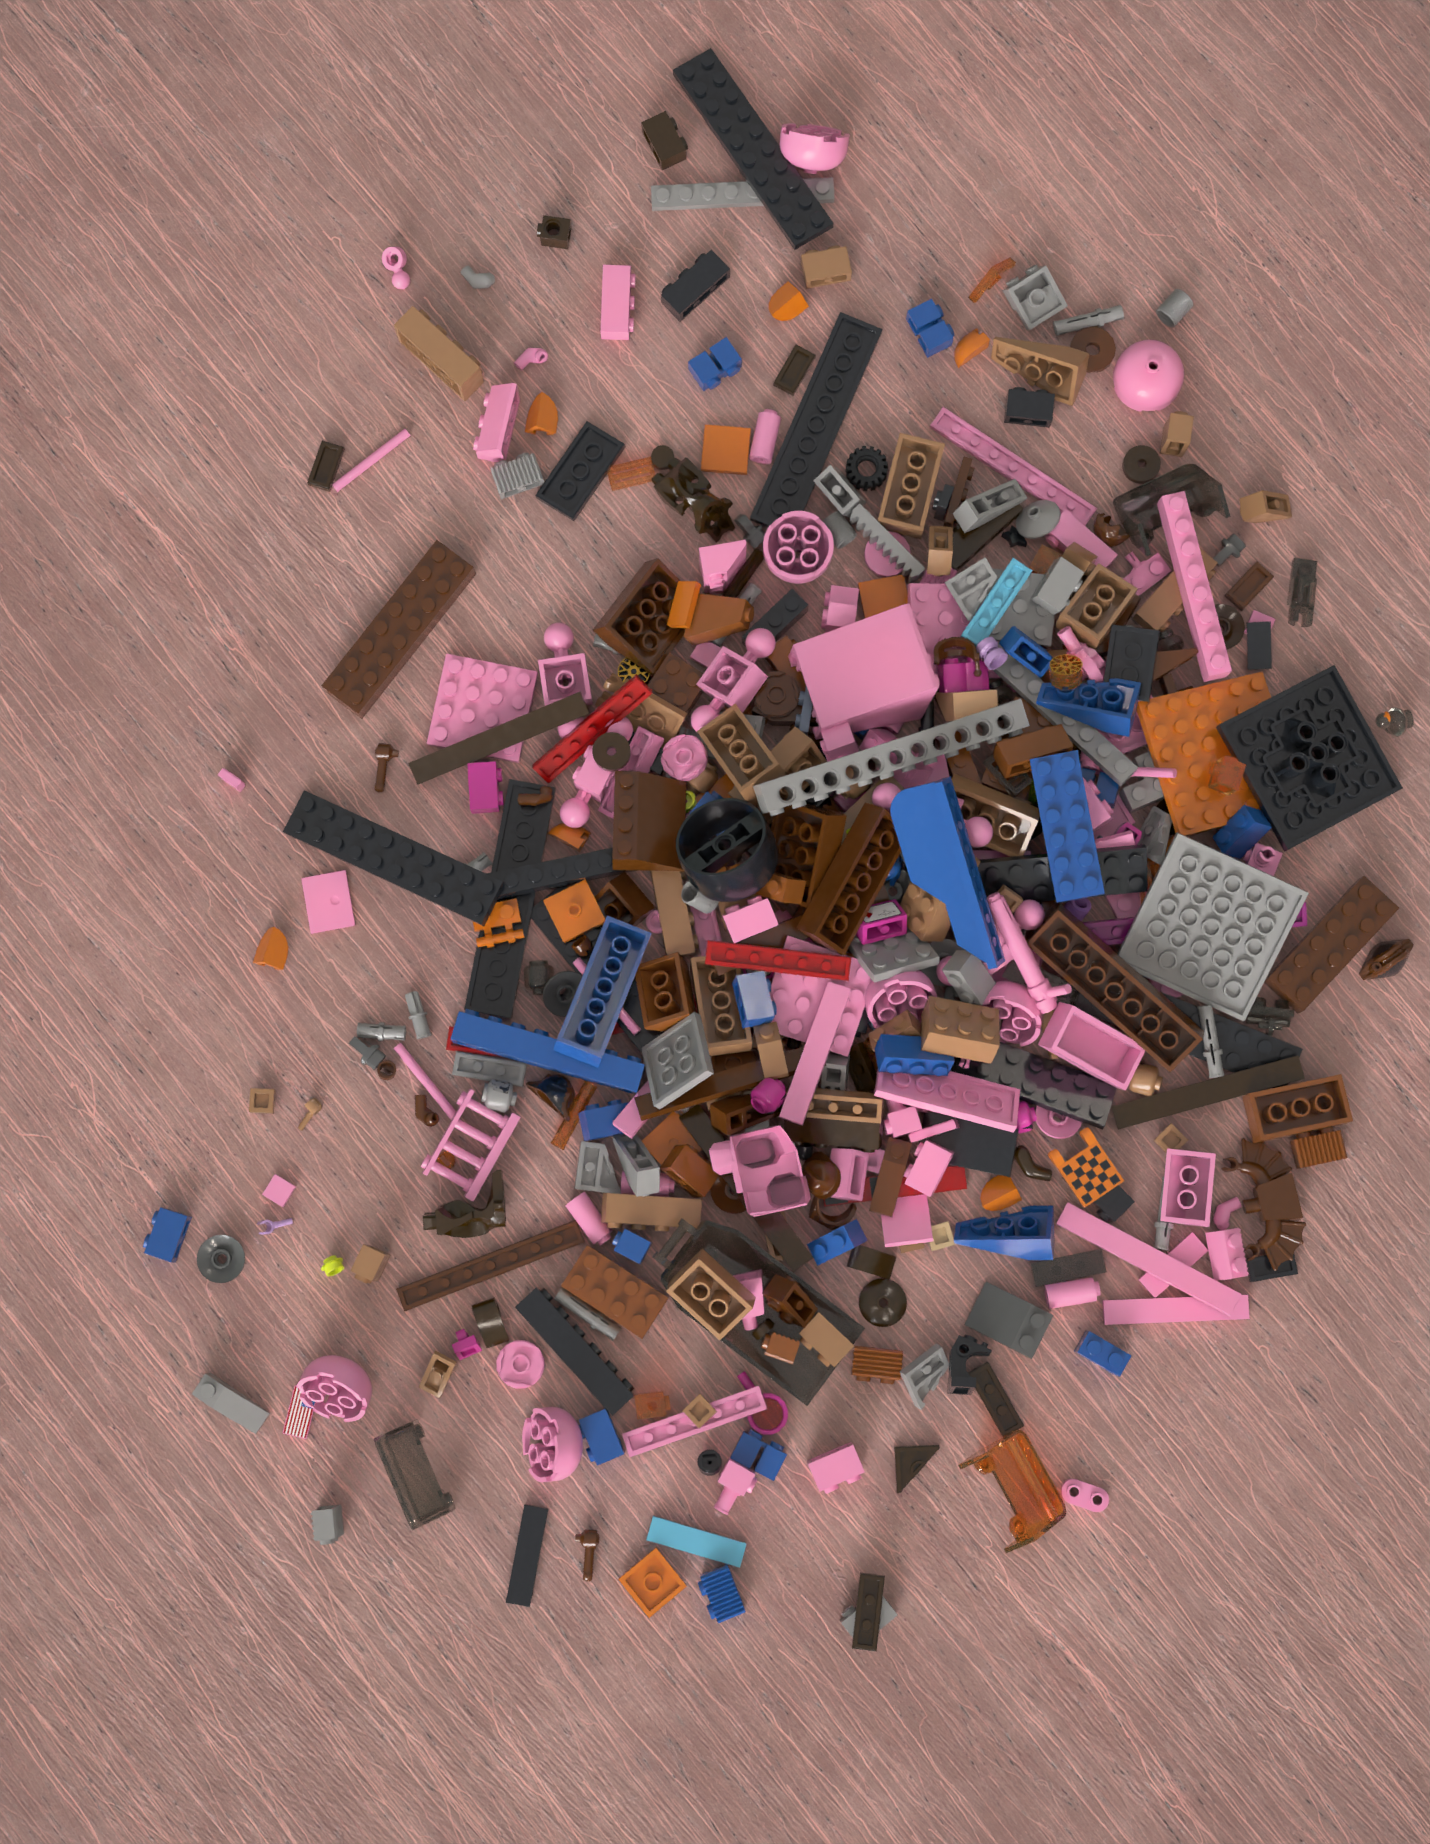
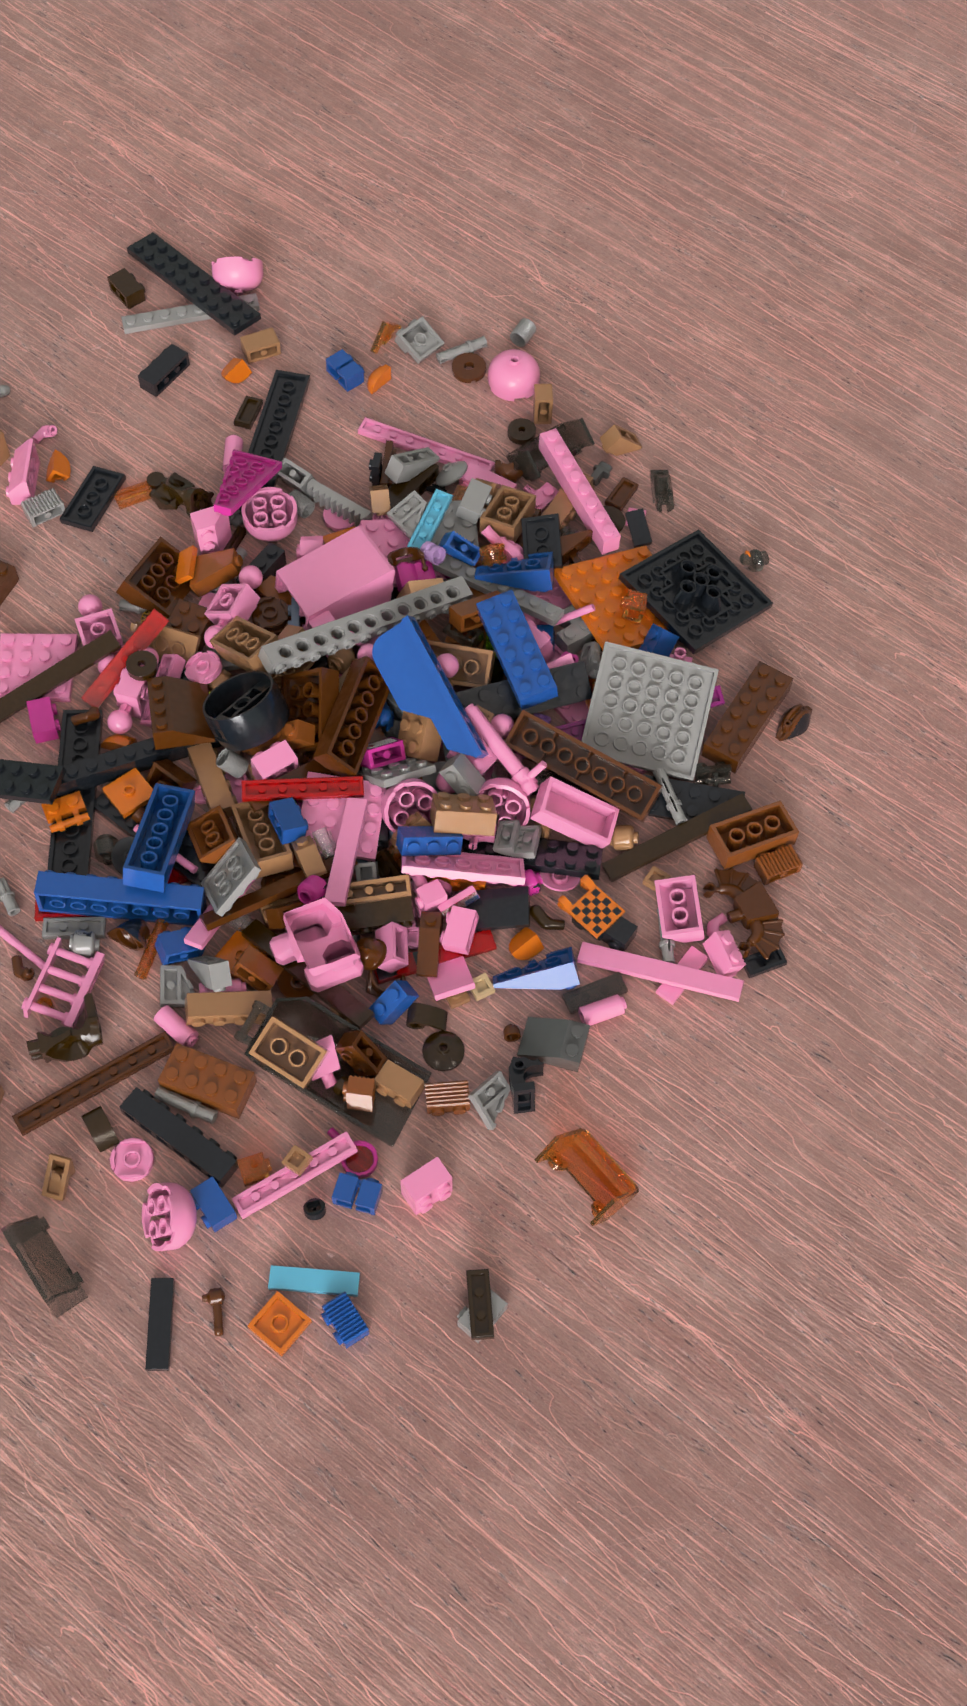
camera: 15 degrees left, 20 degrees down
dark pink tile [452,1329,482,1360] -> none
dark brown brick [537,215,572,249] -> none
bright pink brick [601,265,636,340] -> none
blue piece [612,1229,652,1264] -> none
blue piece [688,337,742,391] -> none
orange tile [701,424,751,475] -> none
bright pink brick [714,1457,757,1515] -> none
black tyre [846,446,888,491] -> none
medium nougat brick [878,433,945,539] -> none
dark brown tile [894,1445,940,1493] -> none
dark brown tile [968,1361,1024,1438] -> none
medium nougat wedge [991,337,1089,406] -> none
black brick [1004,387,1055,428] -> none
bright pink plate [1060,1479,1109,1512] -> none
blue brick [1074,1330,1131,1377] -> none
bright pink tile [1102,1295,1250,1325] -> none
none -> dark pink wing [214,449,282,516]
none -> clear brick [312,827,337,859]
none -> light grey slope [493,820,542,859]
none -> reddish brown hinge [503,1024,521,1042]

